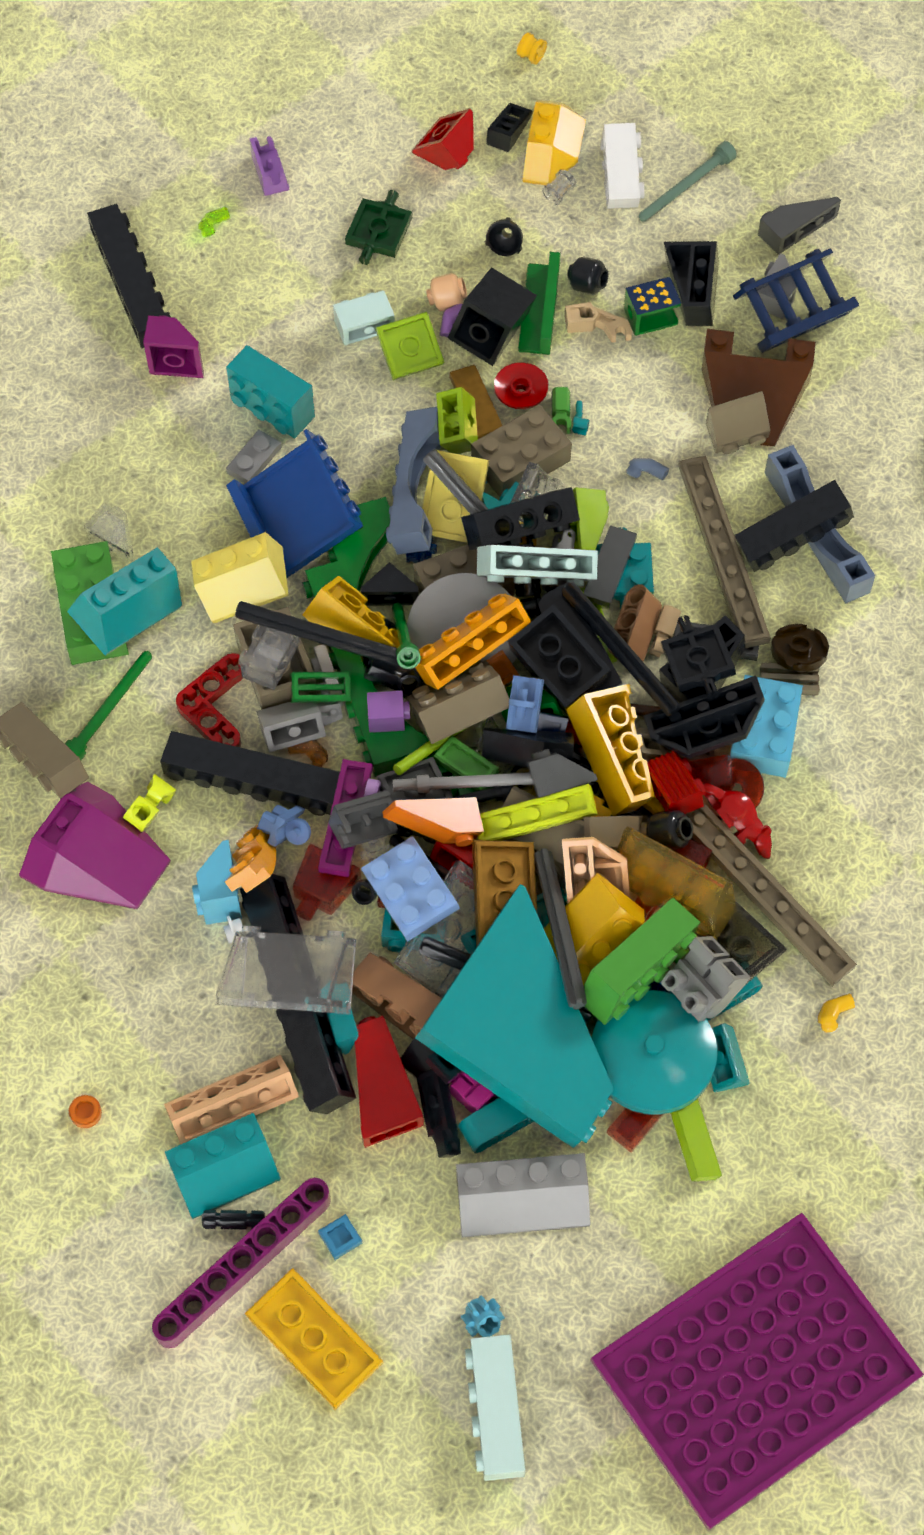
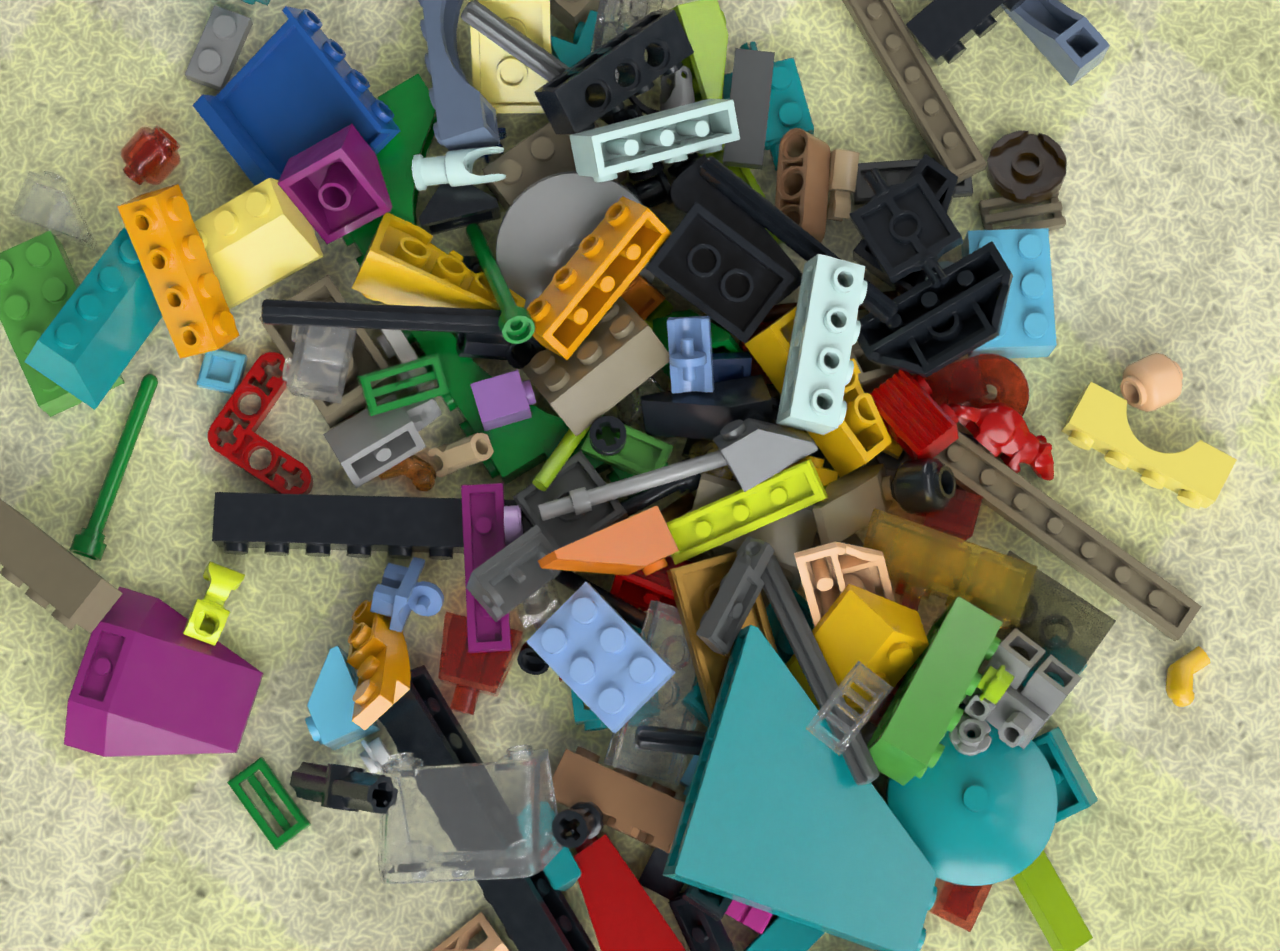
camera: 15 degrees left, 15 degrees up
none -> light orange brick [117,184,240,359]
none -> clear red head [121,125,180,185]
none -> medium azure tile [197,349,248,394]
none -> green tile [227,757,311,850]
none -> magenta slope [278,124,392,245]
none -> black piece [290,762,398,814]
none -> light aqua piece [412,146,506,191]
none -> tan bar [428,433,494,478]
none -> black bush [552,802,604,848]
none -> black bush [590,416,626,456]
none -> dark grey hinge [696,536,775,656]
none -> light aqua brick [776,254,867,435]
none -> clear slope [805,661,893,756]
none -> light grey plate [949,715,992,756]
none -> lime plate [977,665,1015,705]
none -> light yellow arch [1062,382,1237,509]
none -> light nougat head [1120,353,1183,412]

